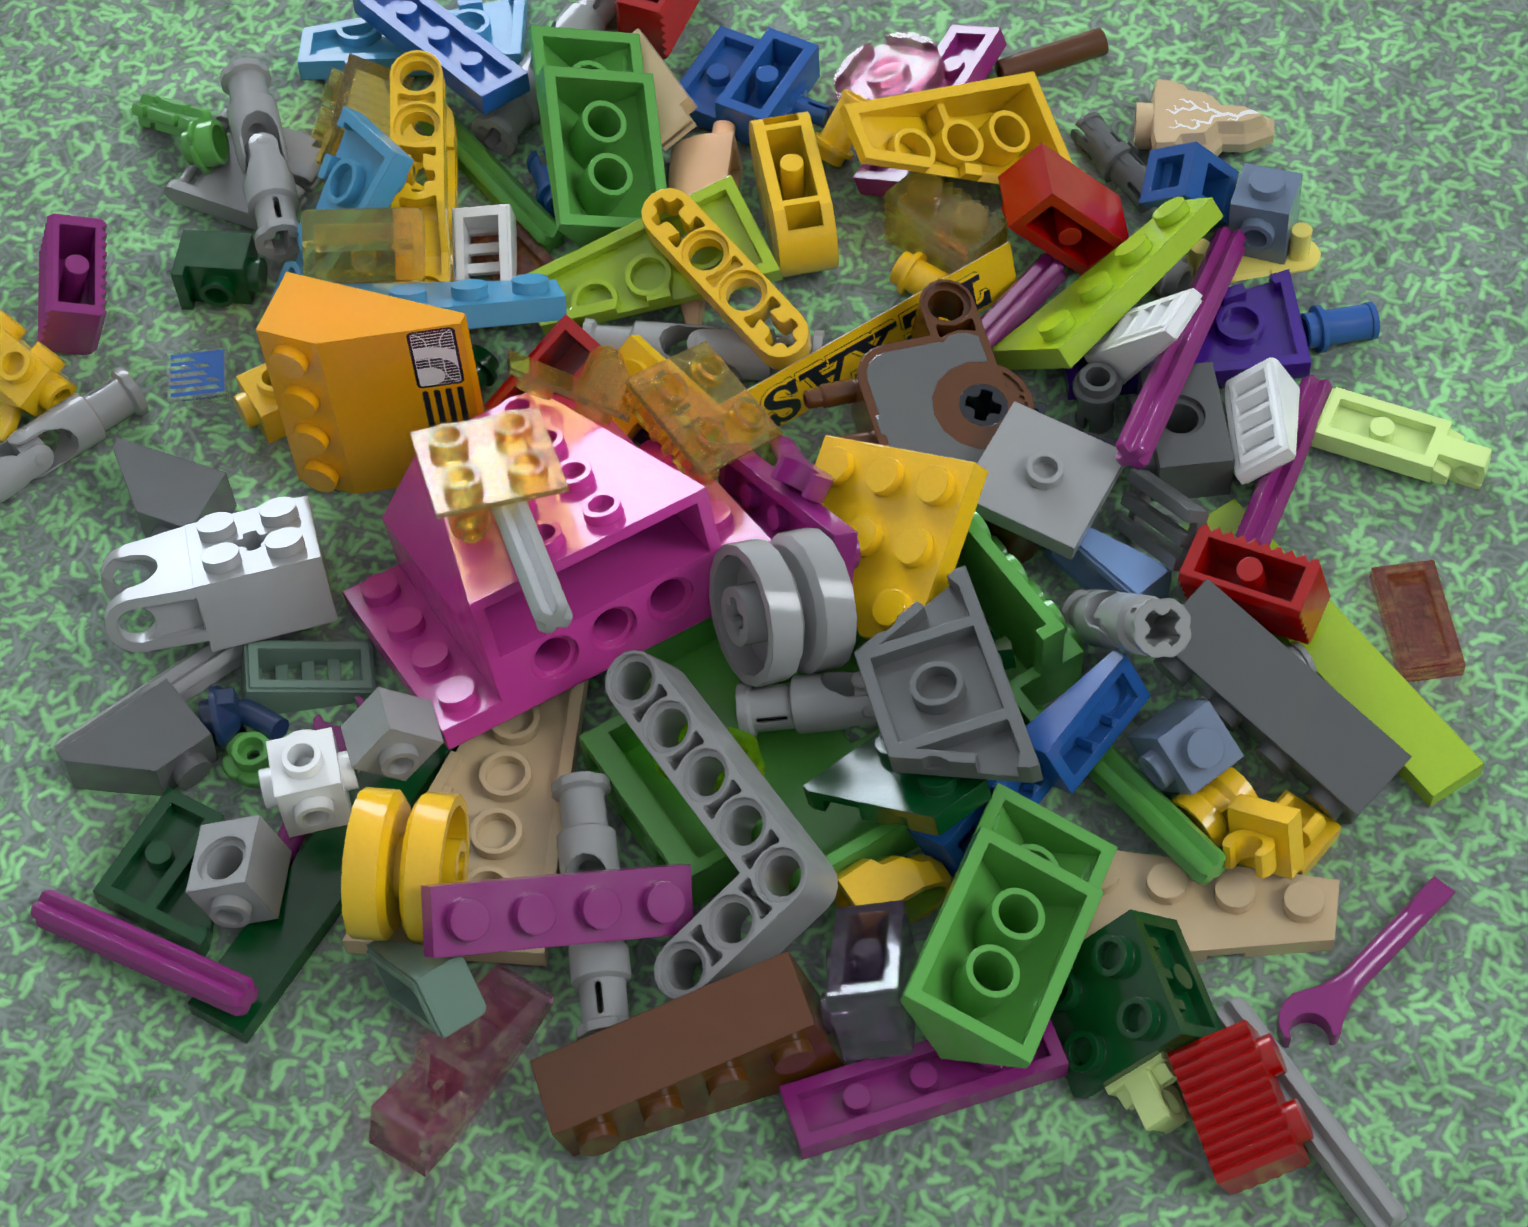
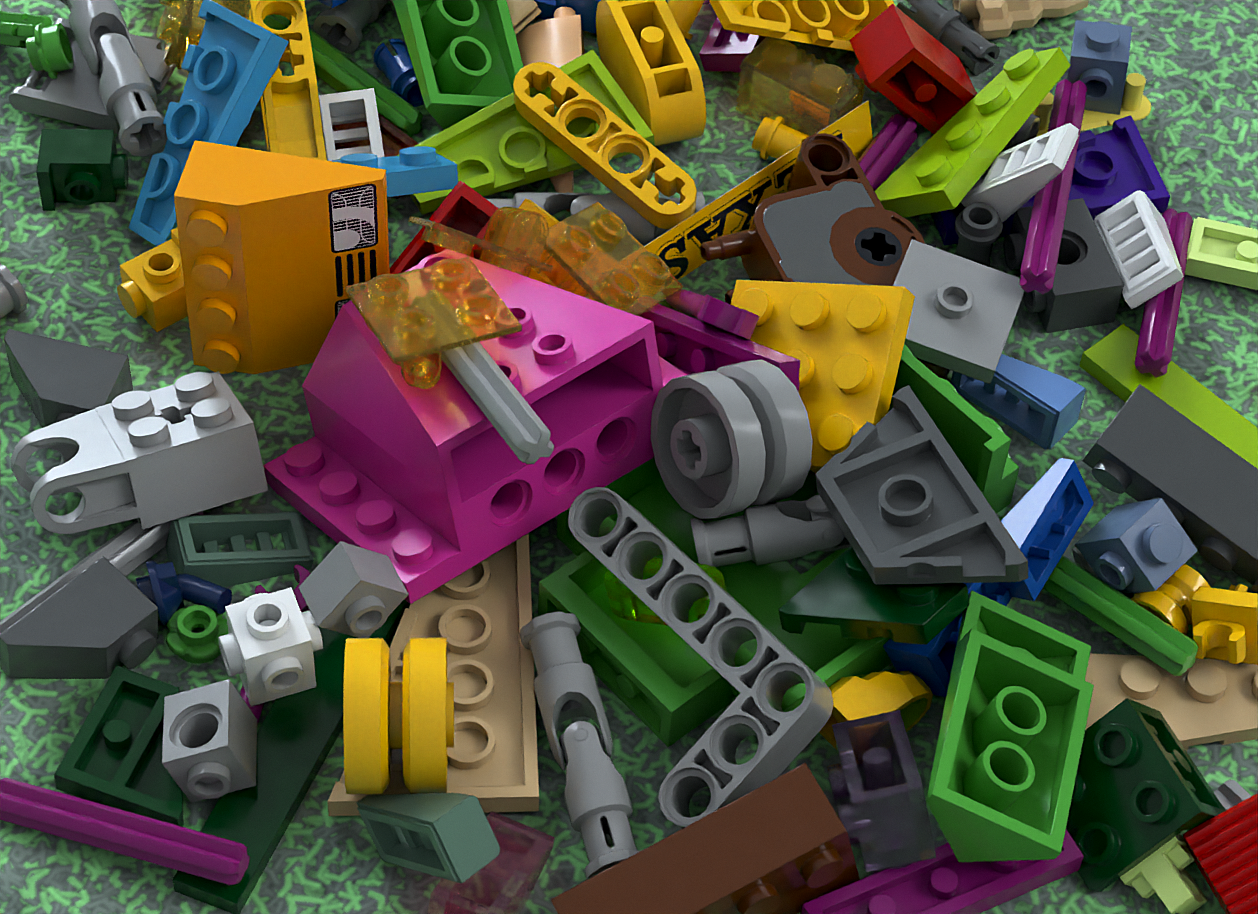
camera: 15 degrees left, 5 degrees down
tile [167,347,231,412] -> none
clear yellow slope [301,207,426,284] -> none
magenta plate [421,863,693,958] -> none
light grey piece [1059,588,1192,658] -> none
dark grey tile [1114,468,1209,571] -> none
blue brick [1139,141,1239,228] -> none
red brick [1178,524,1331,645] -> none
blue pin [1300,301,1380,353] -> none

